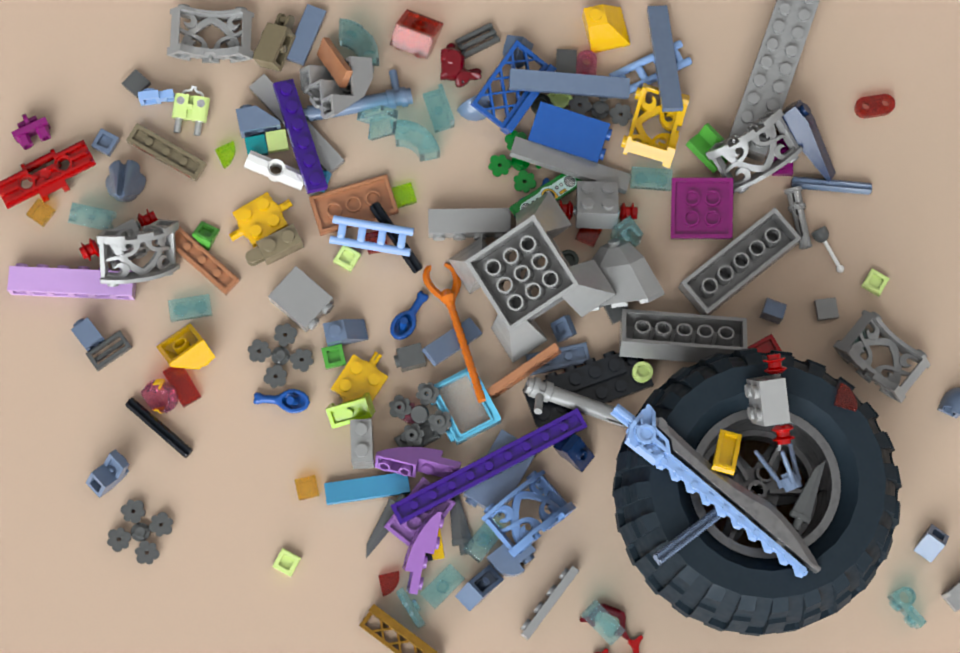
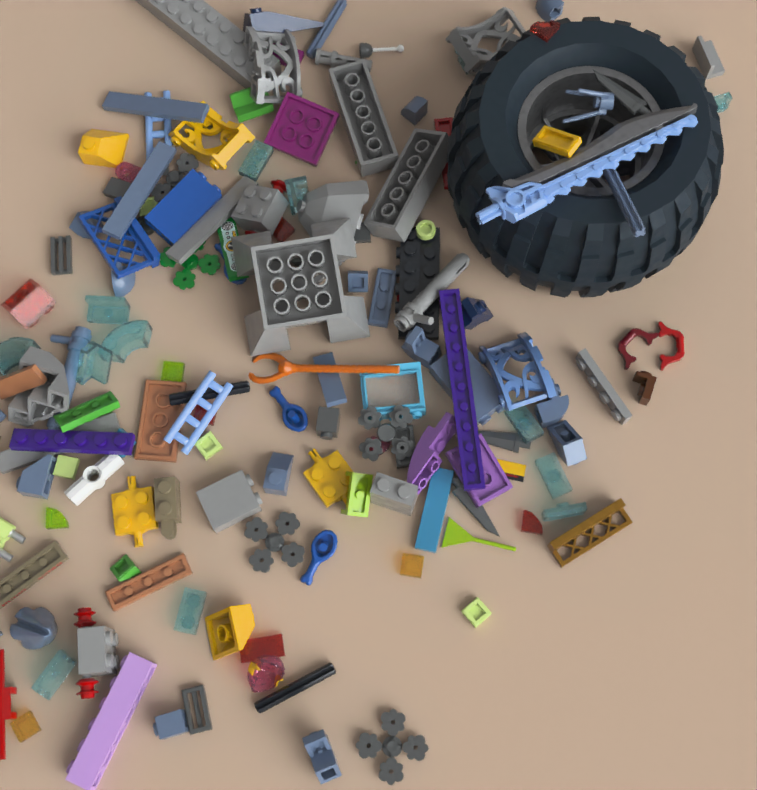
camera: 60 degrees left, 5 degrees down
light grey fence [97,219,180,287] -> none
teal tile [245,134,269,156] -> none
bright green plate [321,344,346,370] -> none
medium lavender slope [402,510,444,595] -> none
light grey brick [428,208,511,241] -> none
dark red animal [440,43,482,88] -> none
nougat tile [486,343,561,399] -> none
clear light blue plate [580,600,626,646] -> none
light grey brick [744,353,795,445] -> none
light grey tile [814,297,839,321] -> none
yellowish green tile [861,268,890,297] -> none
none -> bright green plate [53,391,120,433]
none -> sand blue brick [401,325,442,369]
none -> lime piece [442,517,516,551]
none -> reddish brown bracket [632,371,657,406]

